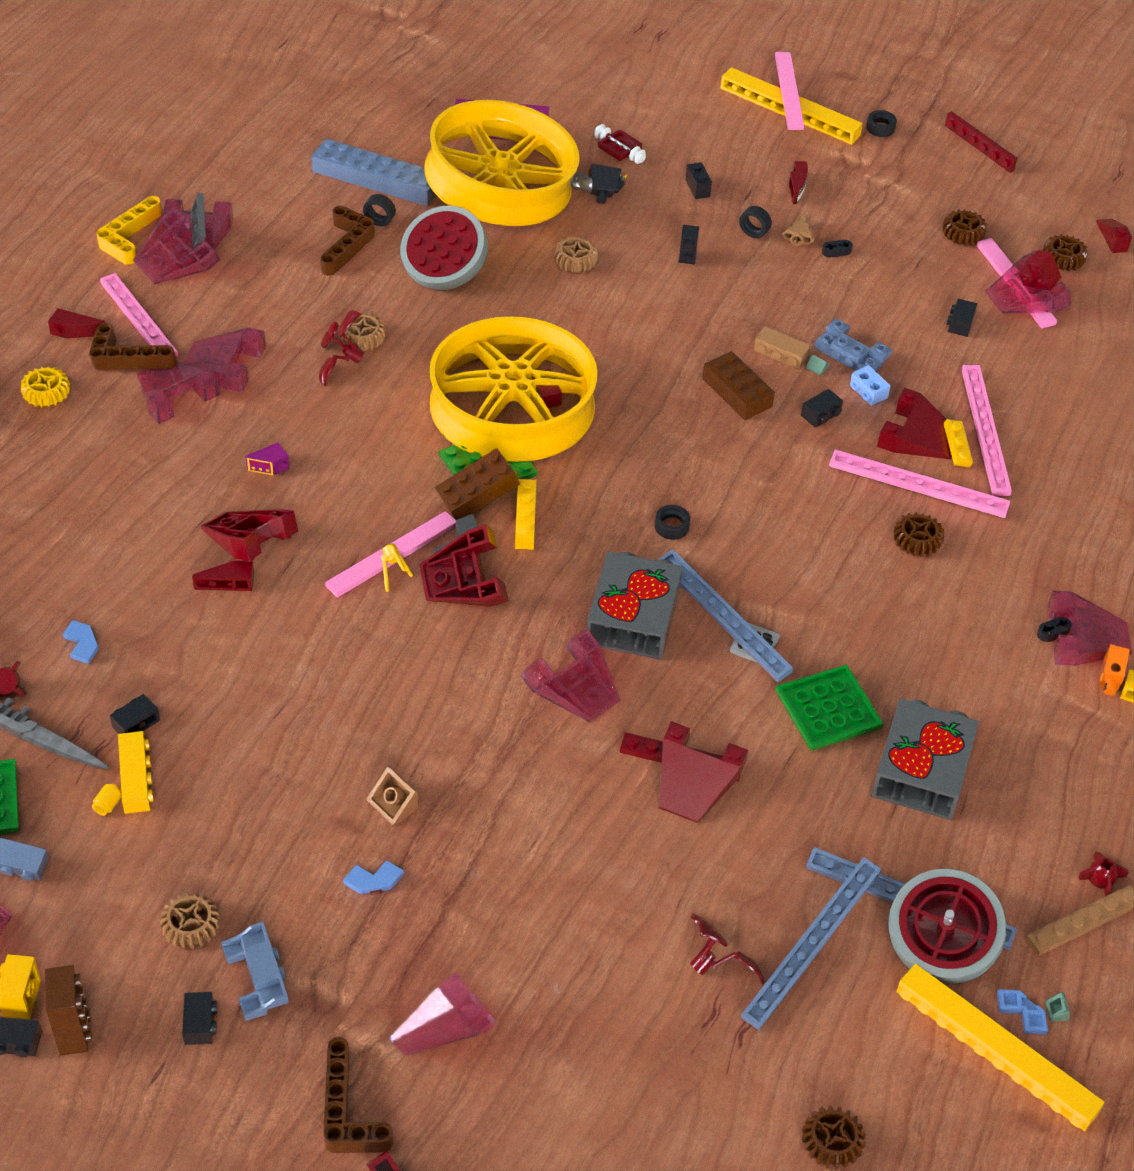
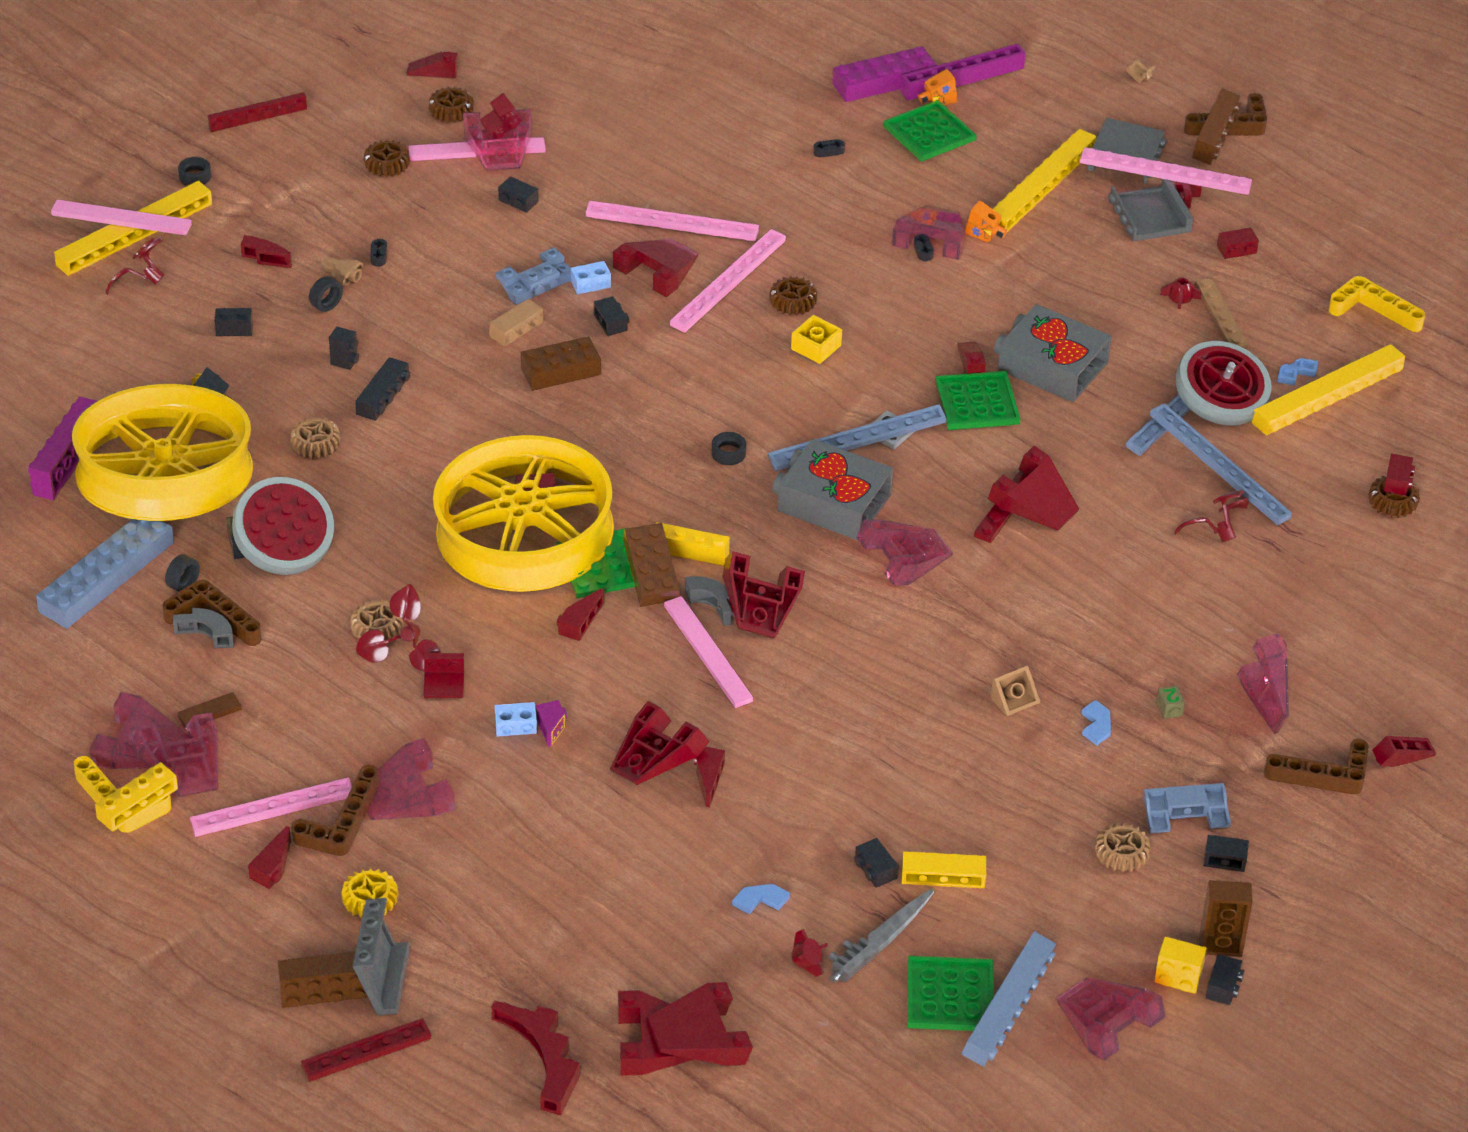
camera: 75 degrees left, 5 degrees down
yellow brick [92,784,122,816] -> none
clear pink wedge [182,328,266,393] -> none
dark grey tile [191,193,206,254] -> none
yellow plant [380,544,413,592] -> none
dark red plate [595,124,646,164] -> none
sand green slope [806,354,830,376] -> none
yellow plate [943,419,973,468] -> none
sand green slope [1045,992,1070,1022] -> none
none -> yellow brick [95,762,178,832]
none -> dark red plant [106,237,164,295]
none -> dark grey arch [173,608,234,649]
none -> reddish brown tile [178,692,242,730]
none -> black brick [355,357,411,421]
none -> dark red bracket [423,653,465,698]
none -> light blue brick [494,702,537,736]
none -> dark red slope [556,589,604,641]
none -> yellow brick [791,315,842,364]
none -> dark red slope [957,342,986,374]
none -> olive brick [1156,685,1185,719]
none -> dark red brick [1384,453,1416,496]

